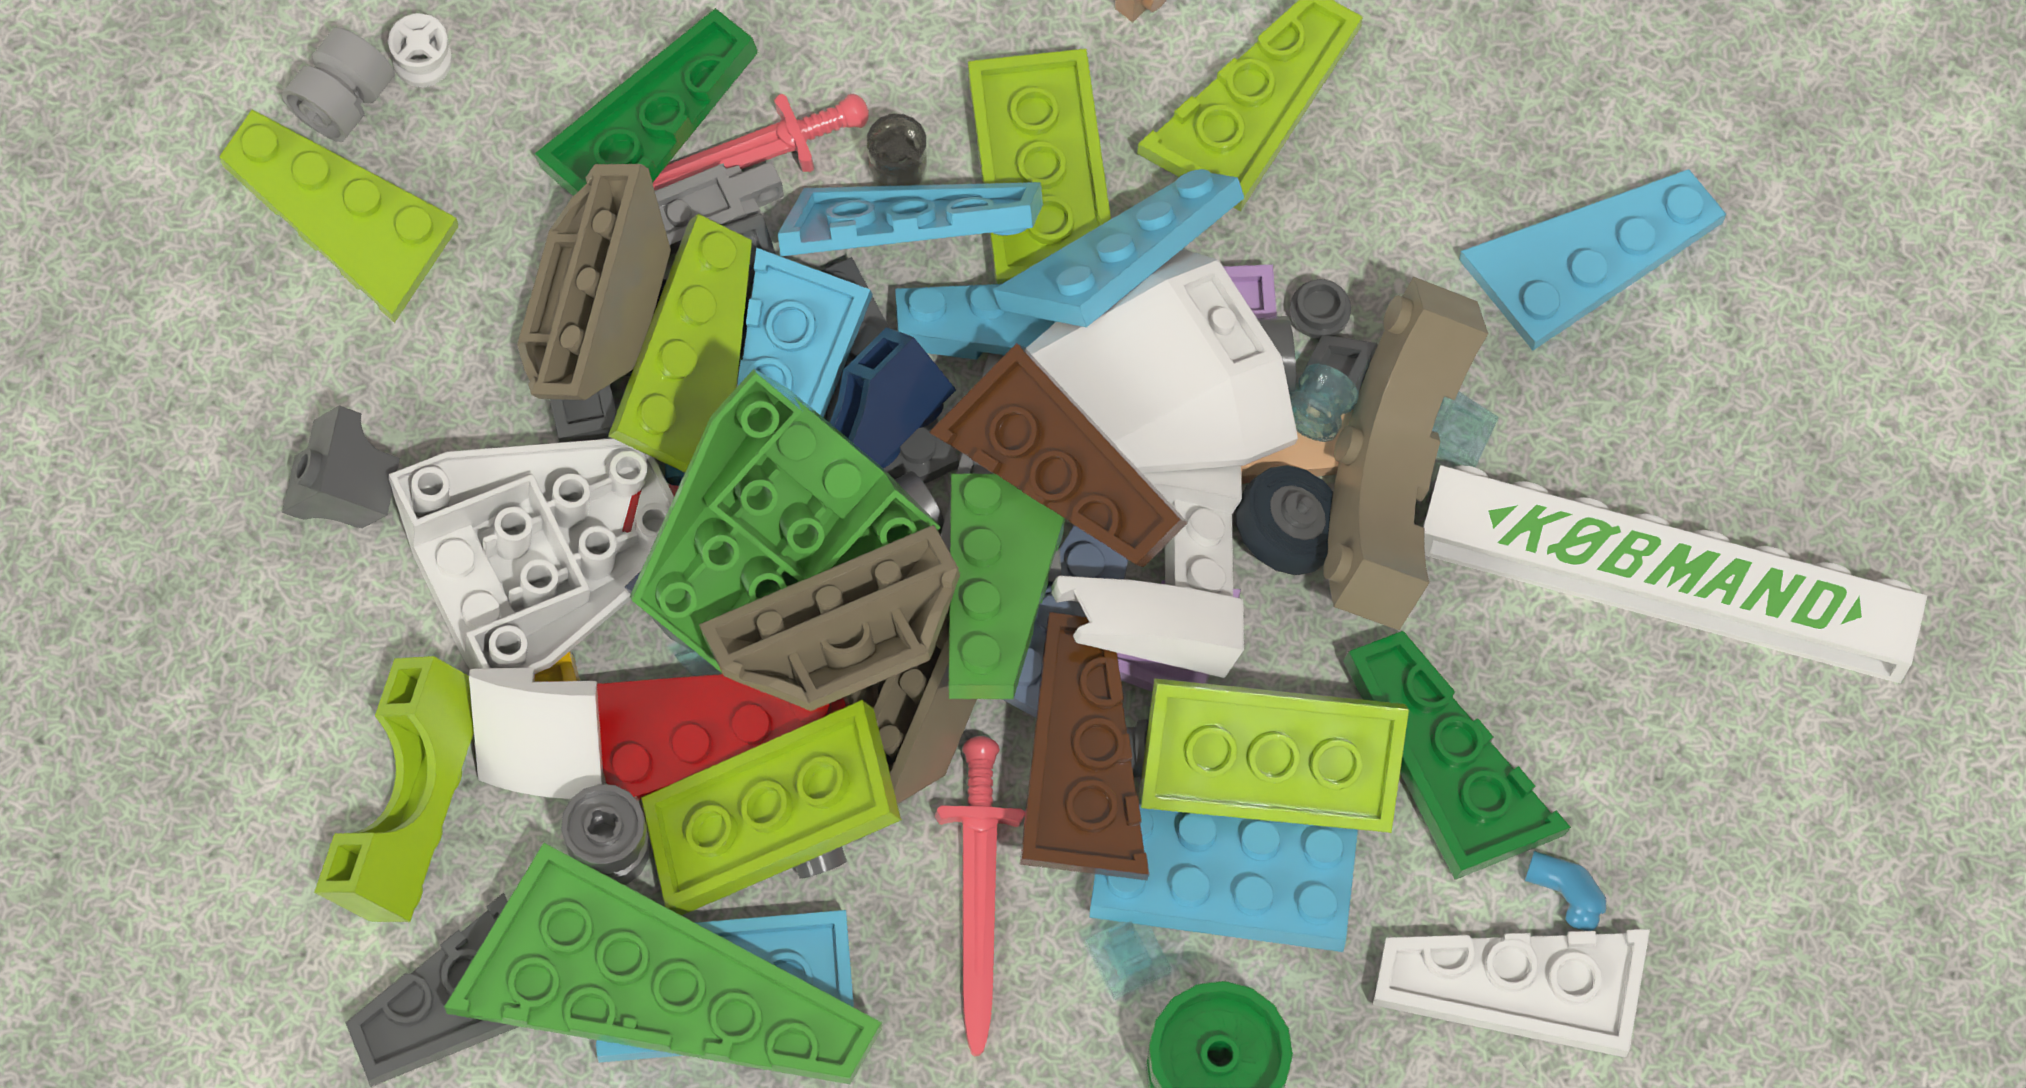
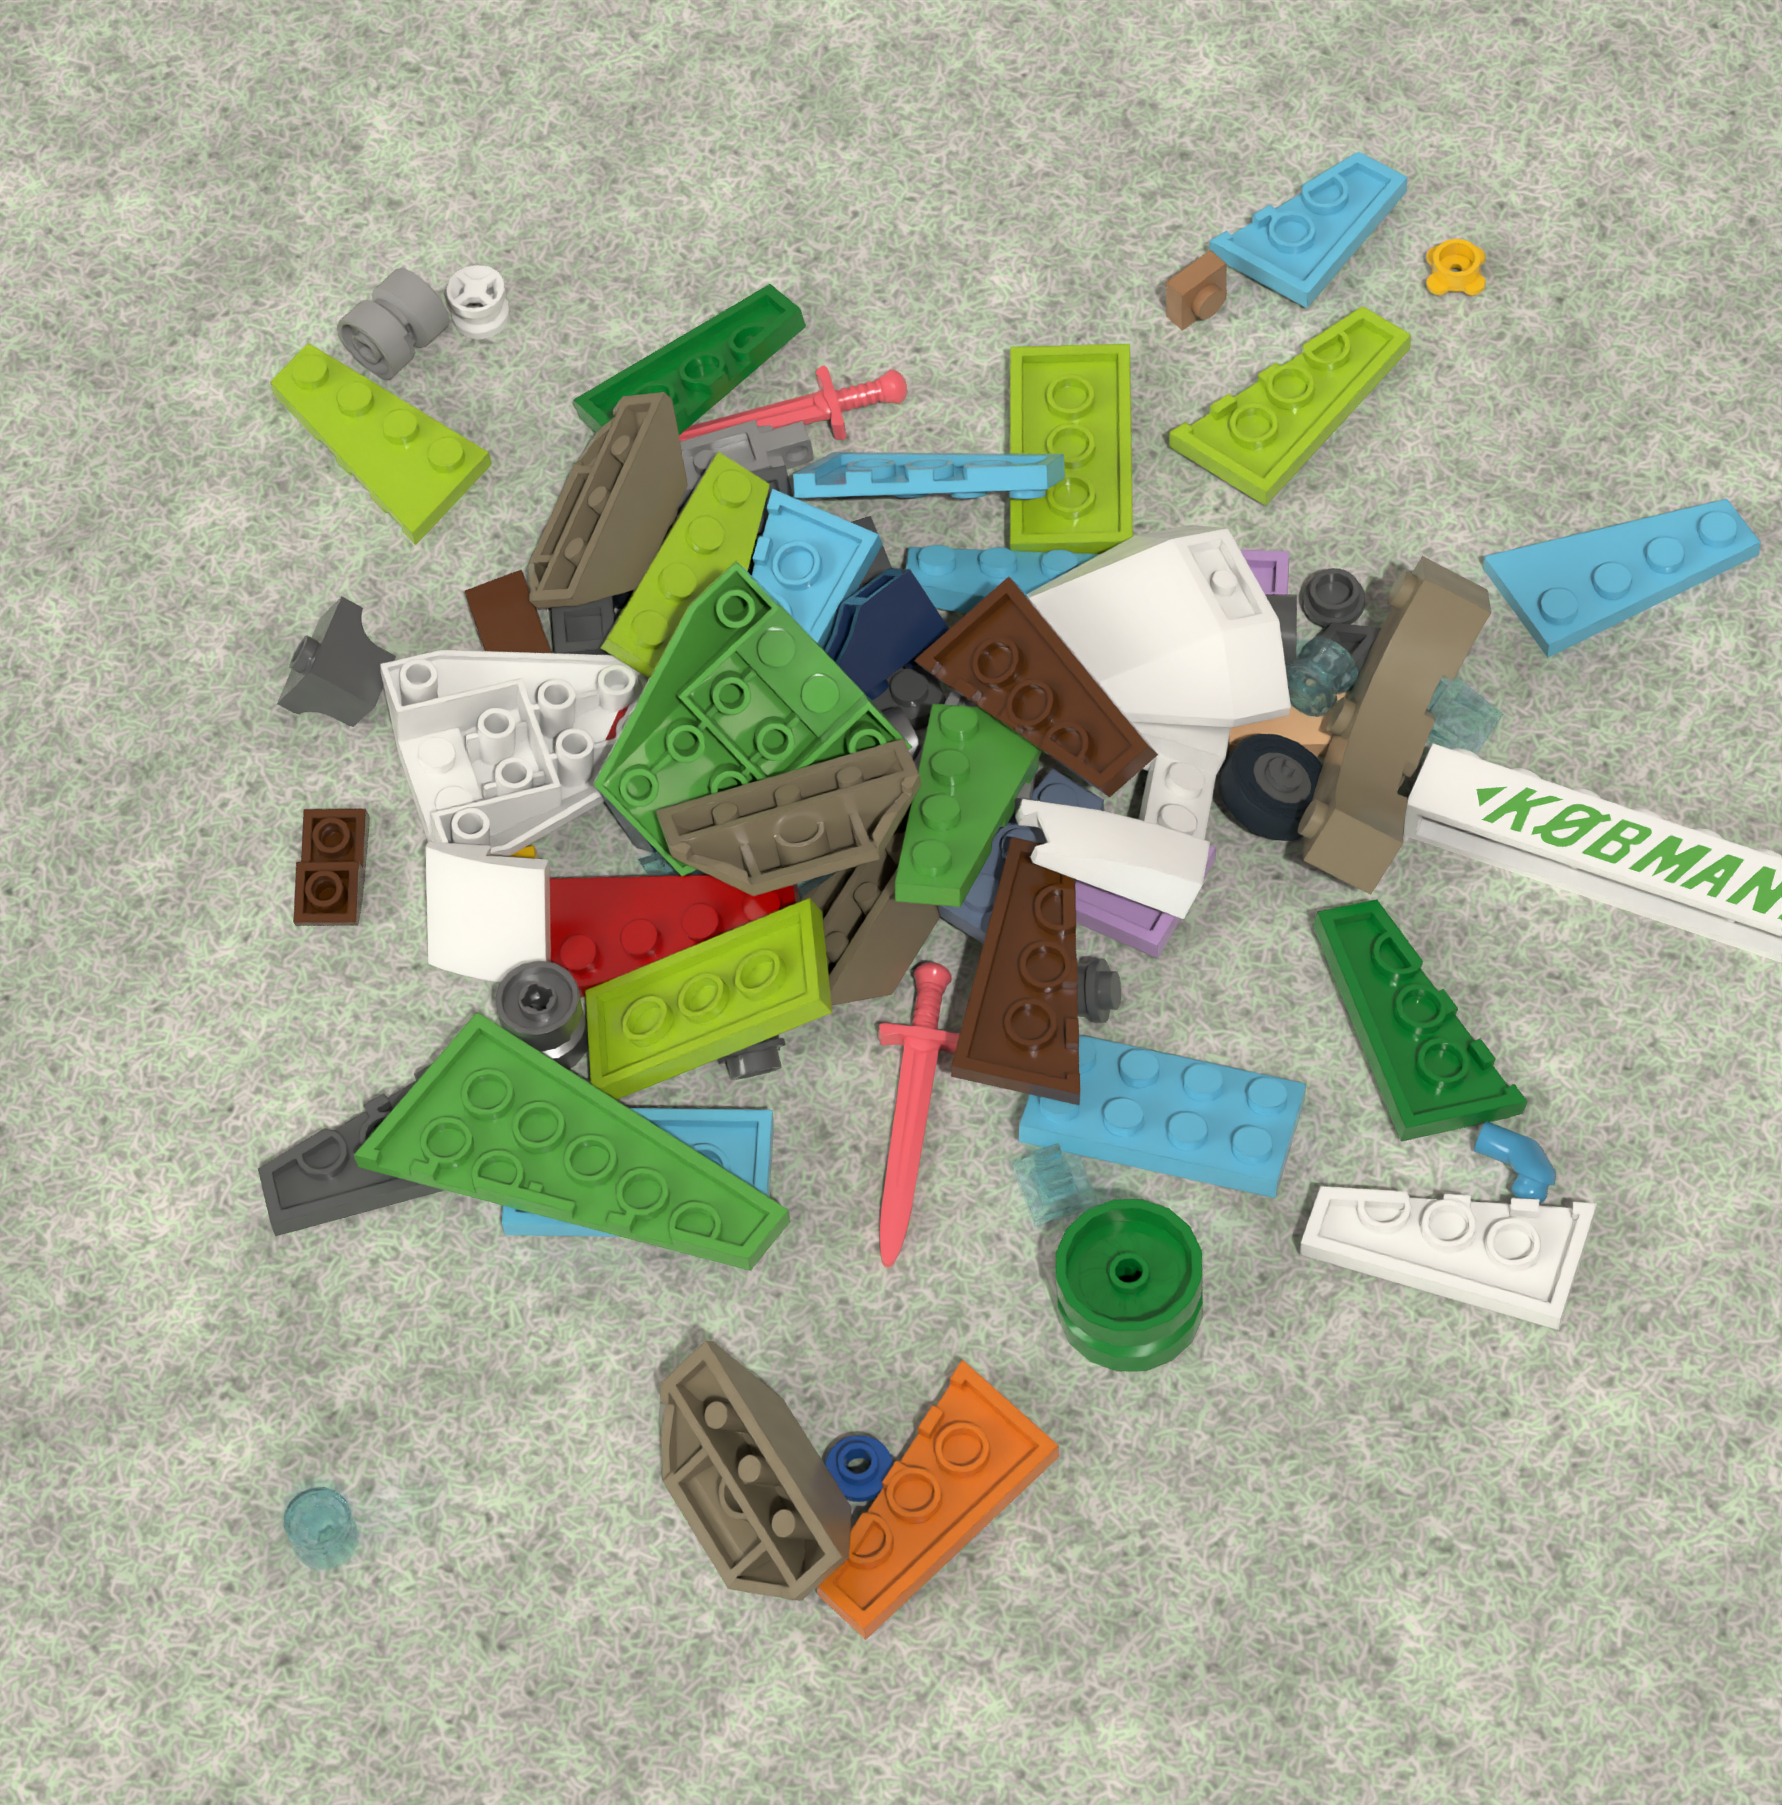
camera: 15 degrees right, 10 degrees down
lime arch [314,656,474,922] -> none
clear smoke wheel [867,114,927,186] -> none
medium azure wing [993,169,1244,328] -> none
lime plate [1139,678,1409,833] -> none
none -> reddish brown slope [293,809,370,926]
none -> reddish brown slope [464,569,552,653]

